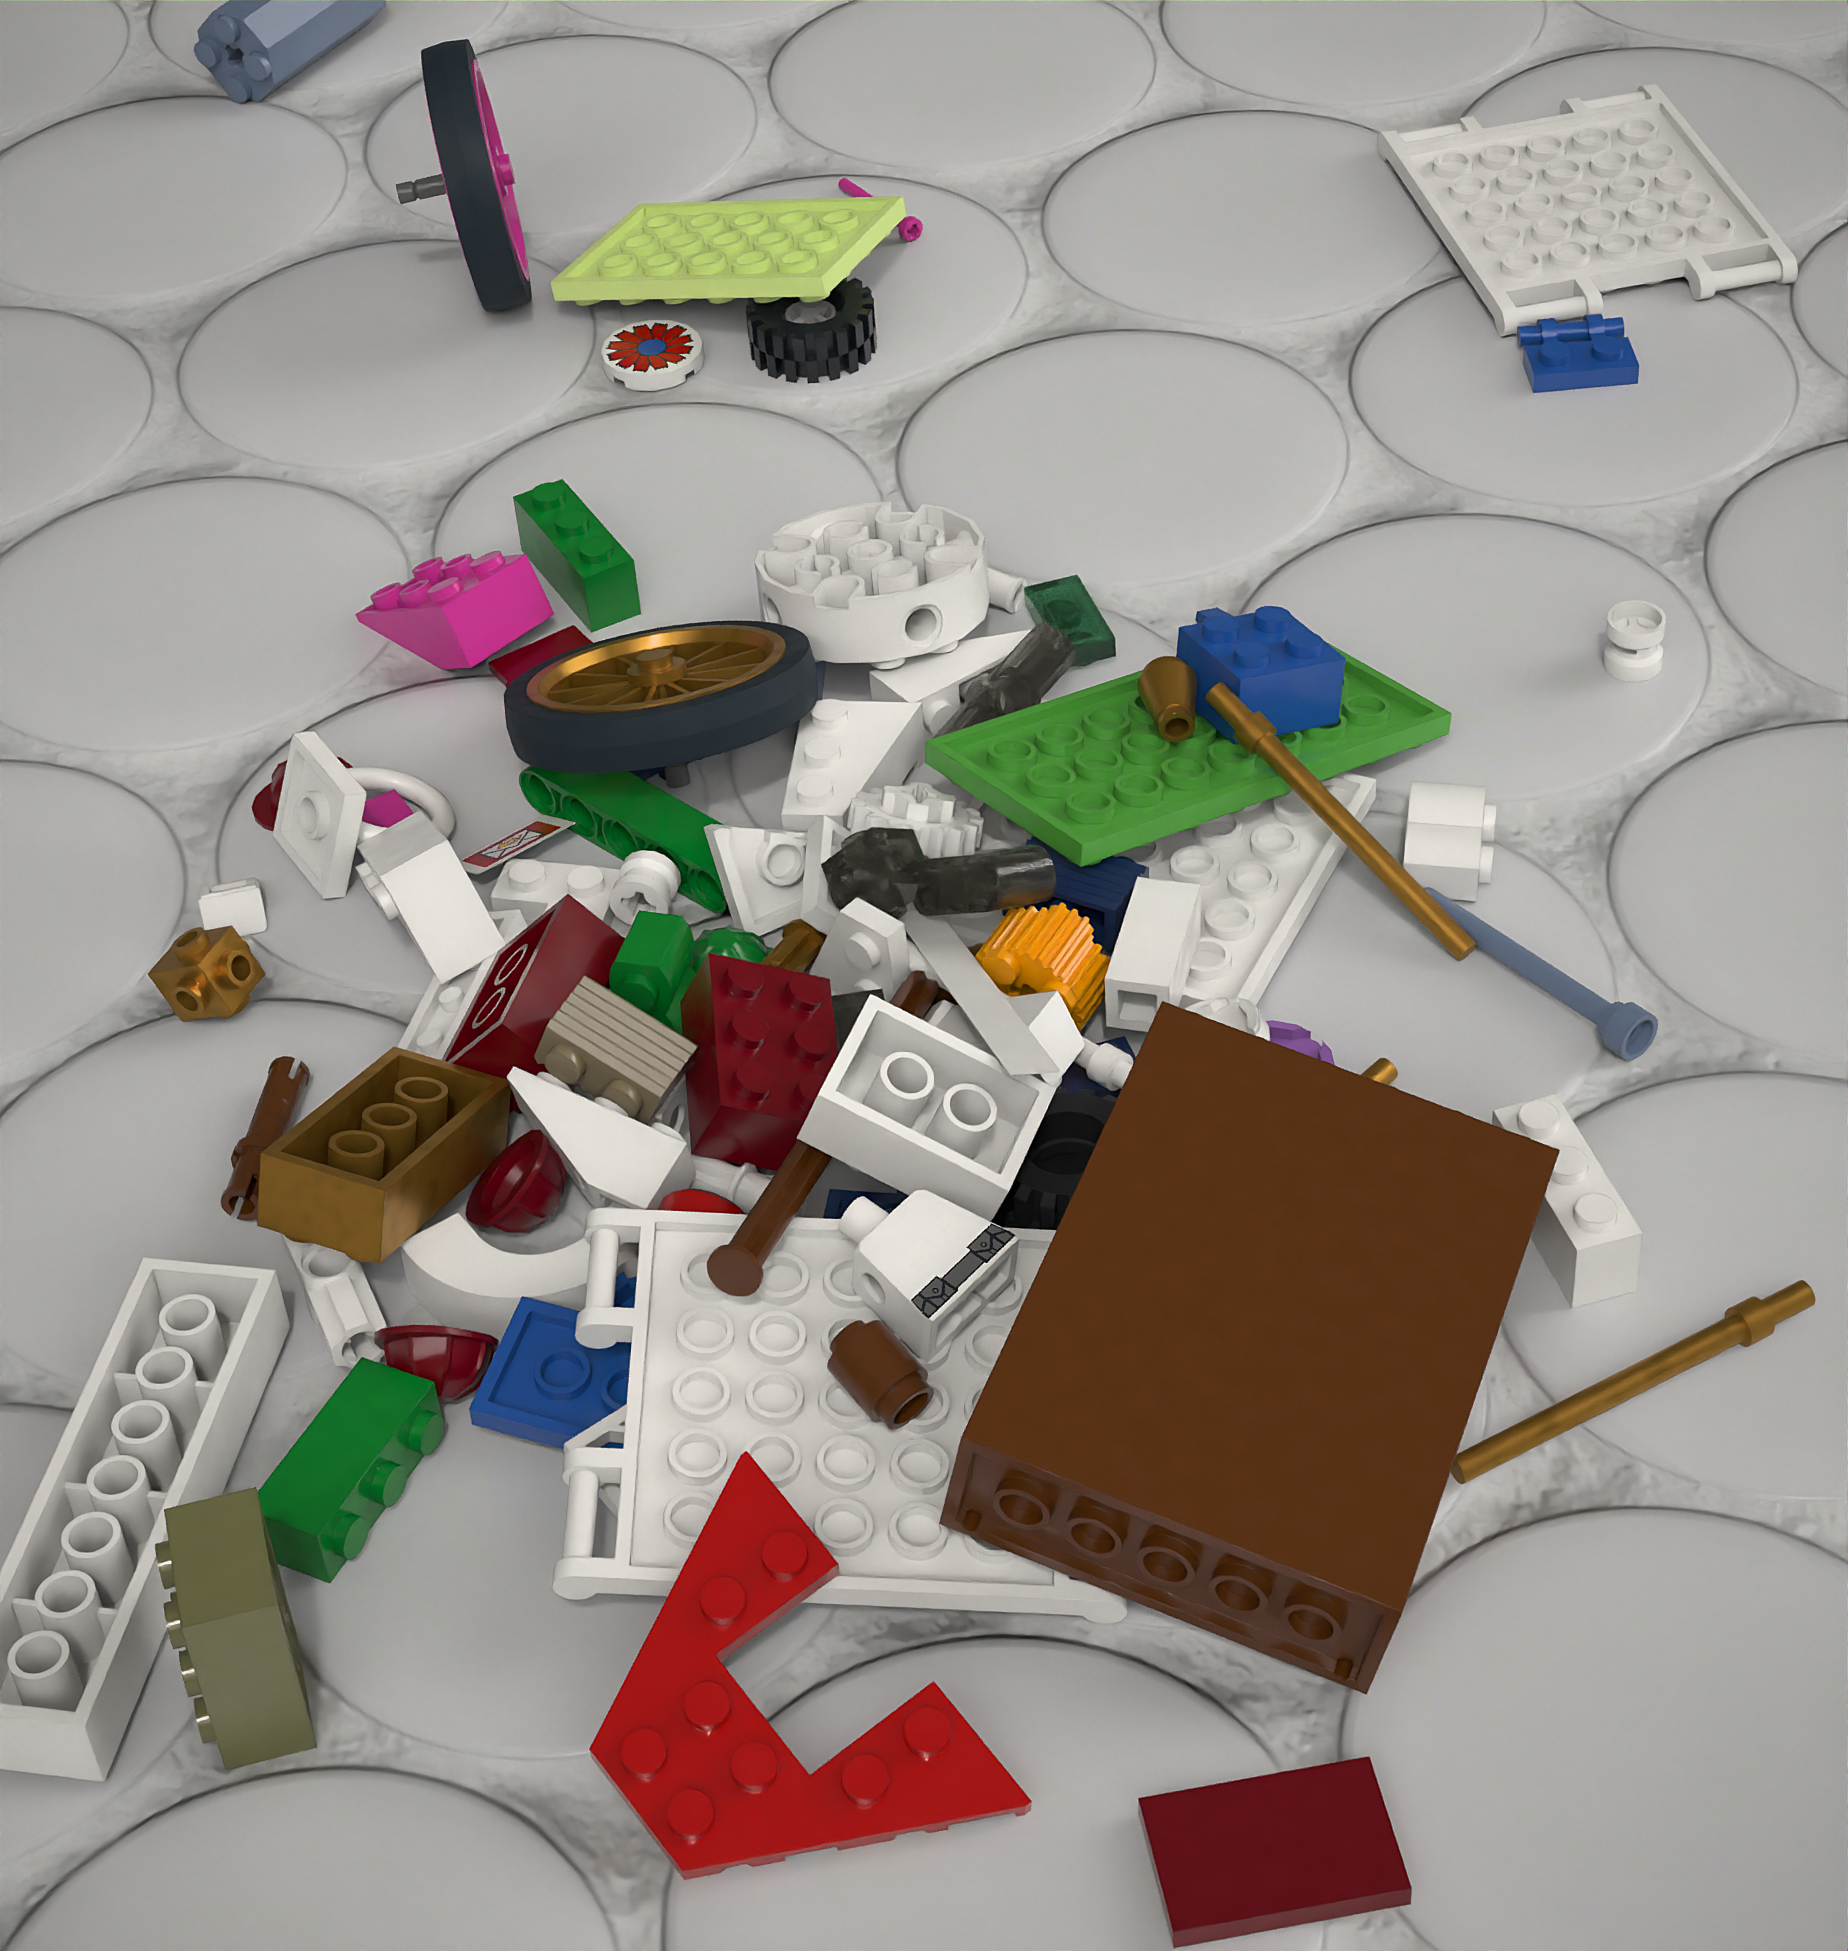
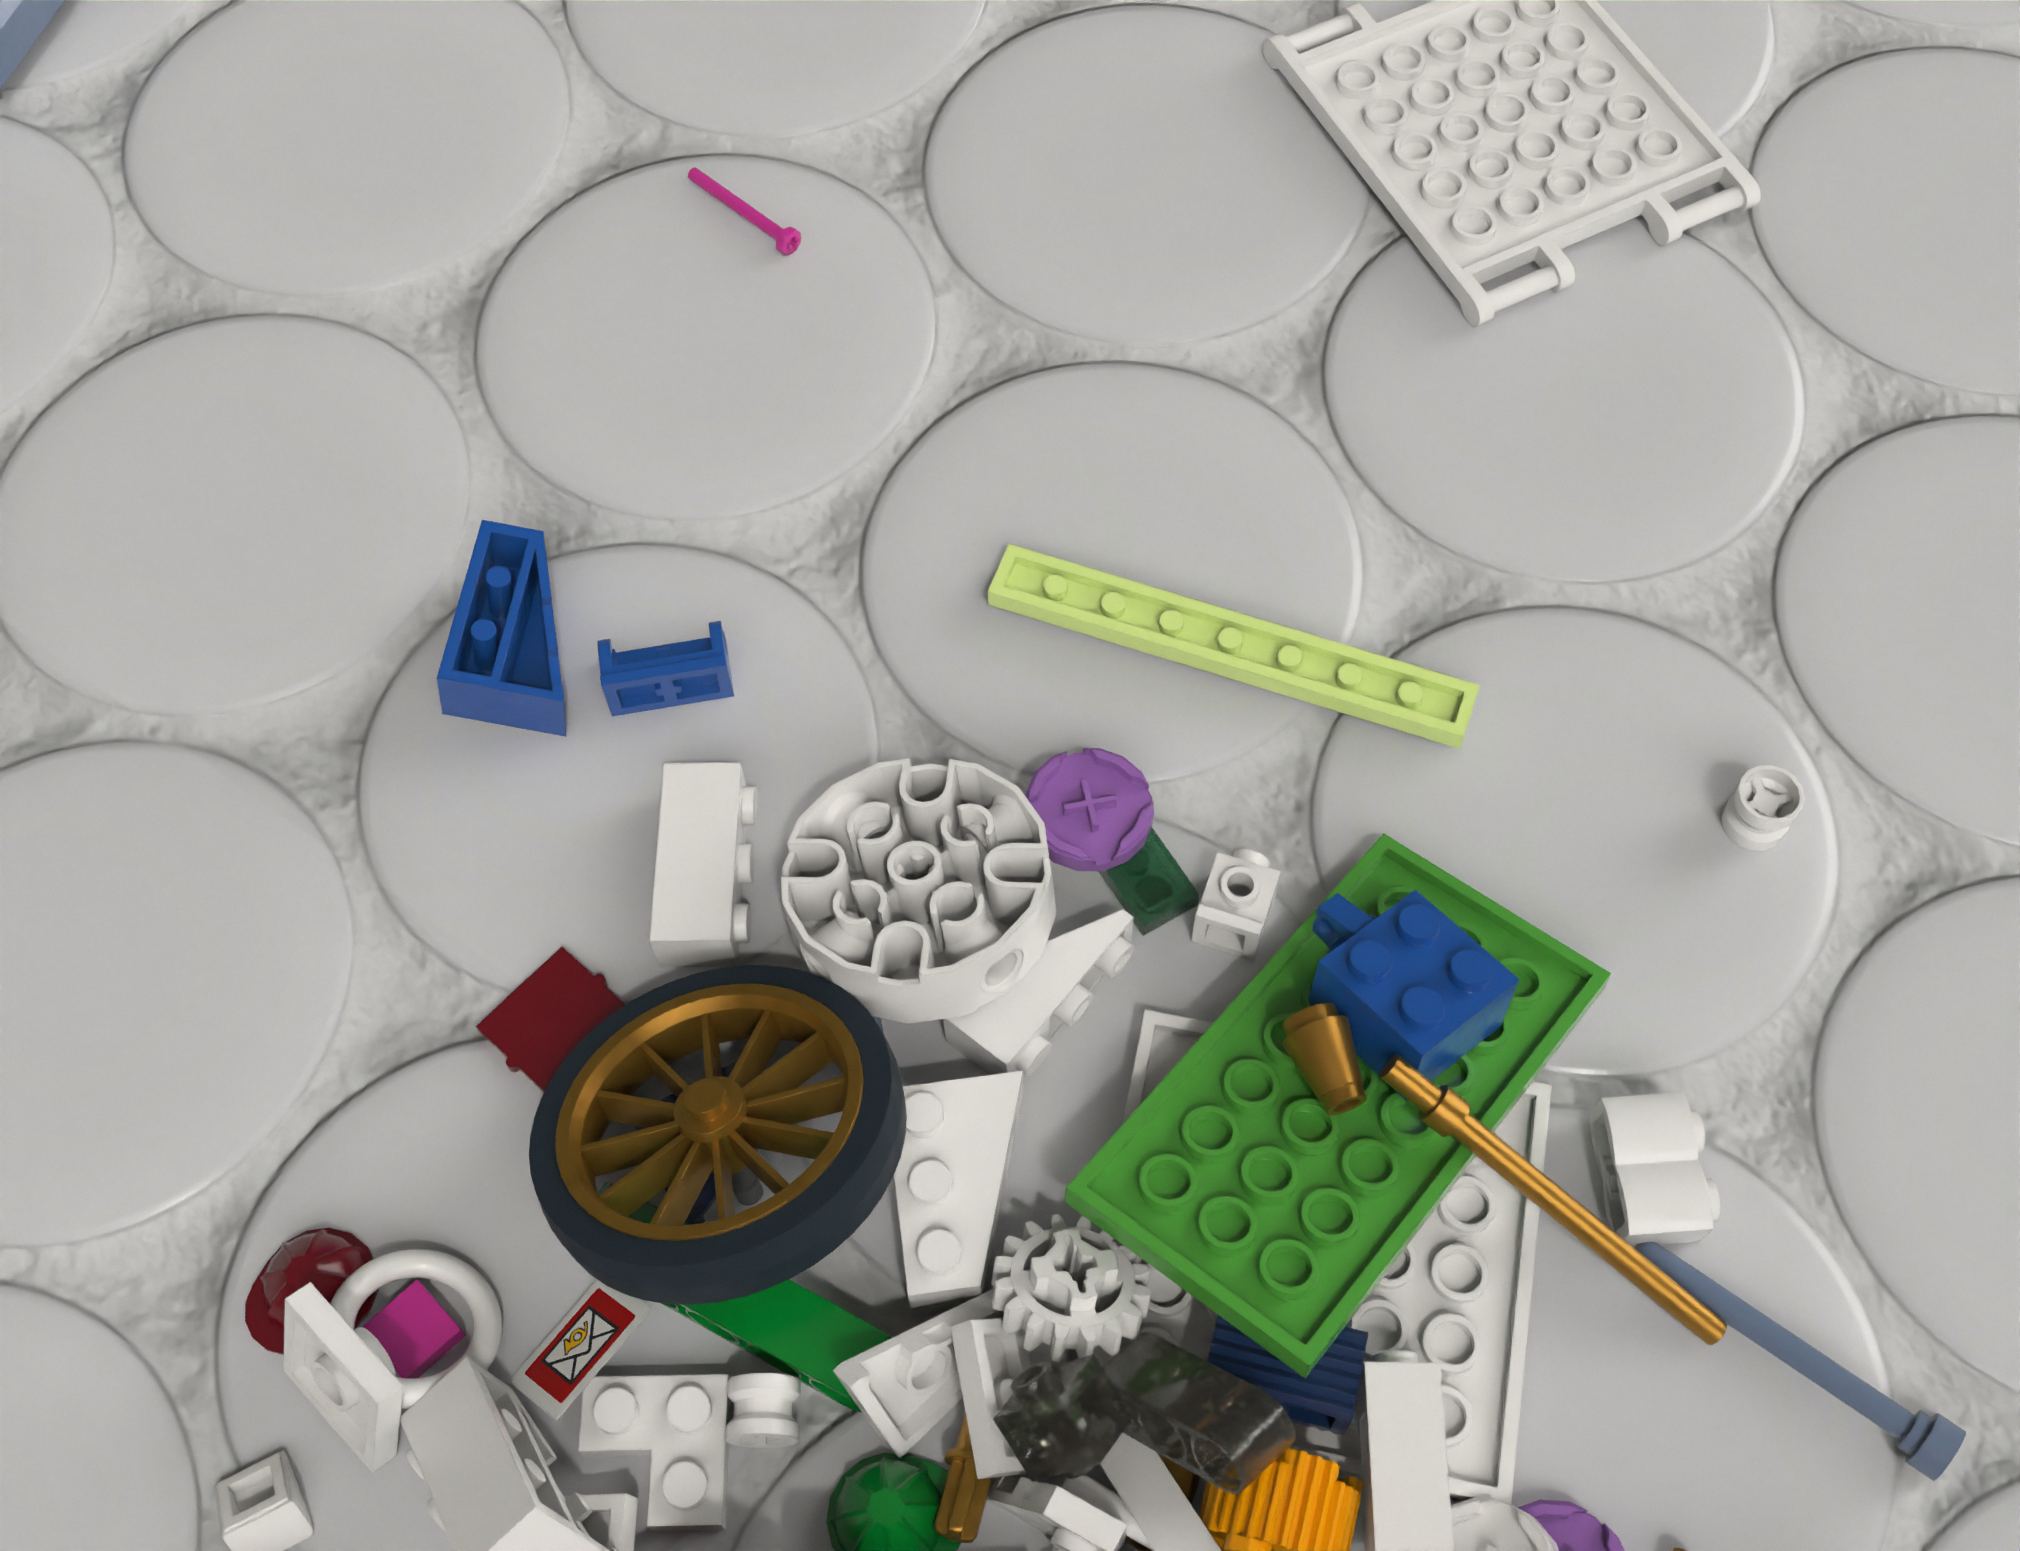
camera: 15 degrees left, 20 degrees up
dark pink slope [355,550,555,670] -> none
black wheel [396,39,532,311] -> none
green brick [513,479,641,633] -> none
yellowish green plate [550,196,907,306] -> none
tile [601,320,704,391] -> none
black wheel [746,277,877,383] -> none
clear smoke piece [932,622,1077,739] -> none
blue plate [1517,314,1639,393] -> none
none -> blue wedge [437,520,566,737]
none -> blue hinge [597,621,734,717]
none -> white brick [649,762,758,967]
none -> yellowish green plate [988,544,1480,749]
none -> medium lavender tile [1025,748,1154,871]
none -> white brick [1191,849,1281,961]

